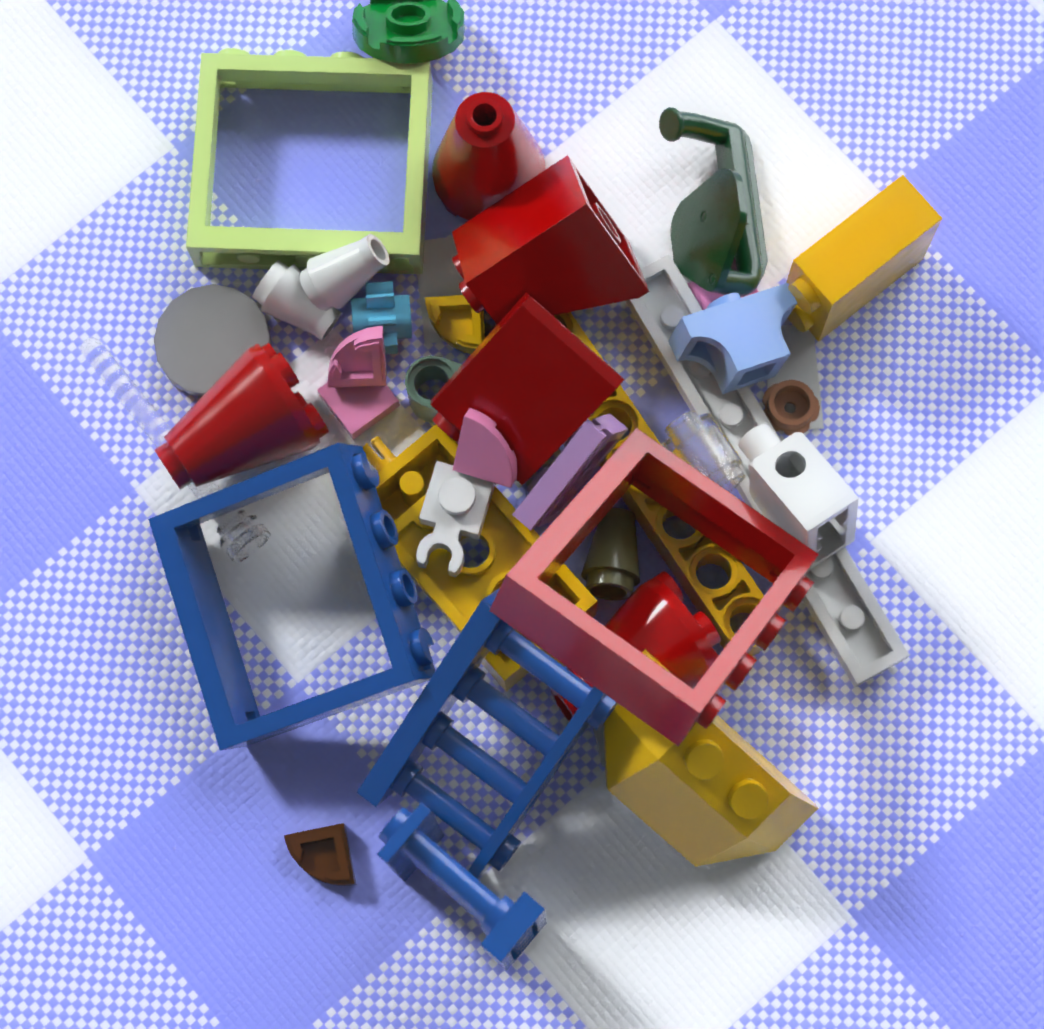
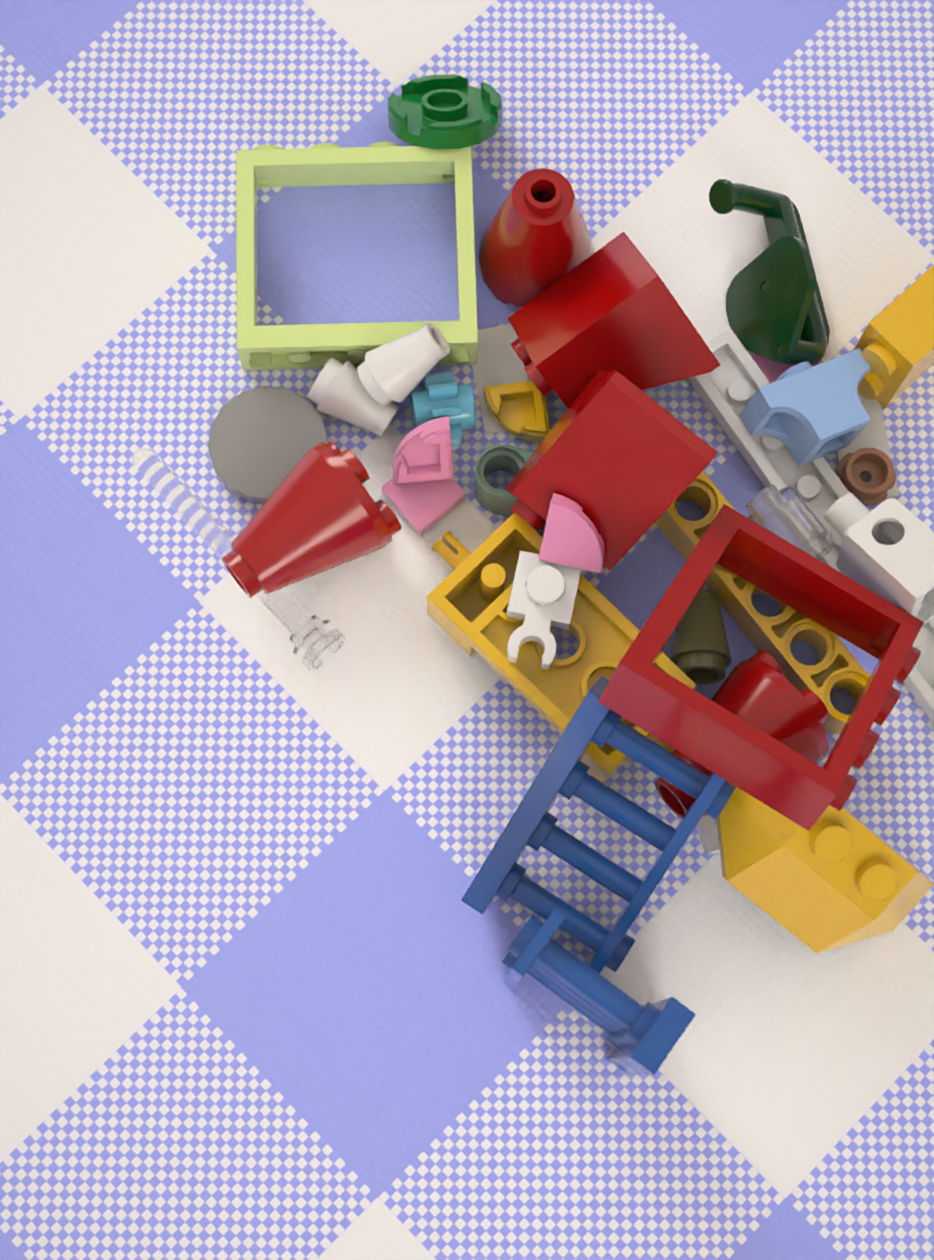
camera: 10 degrees left, 0 degrees up
blue window [148,443,435,751] -> none
reddish brown tile [284,823,357,886] -> none
lavender plate [512,414,628,531] -> none

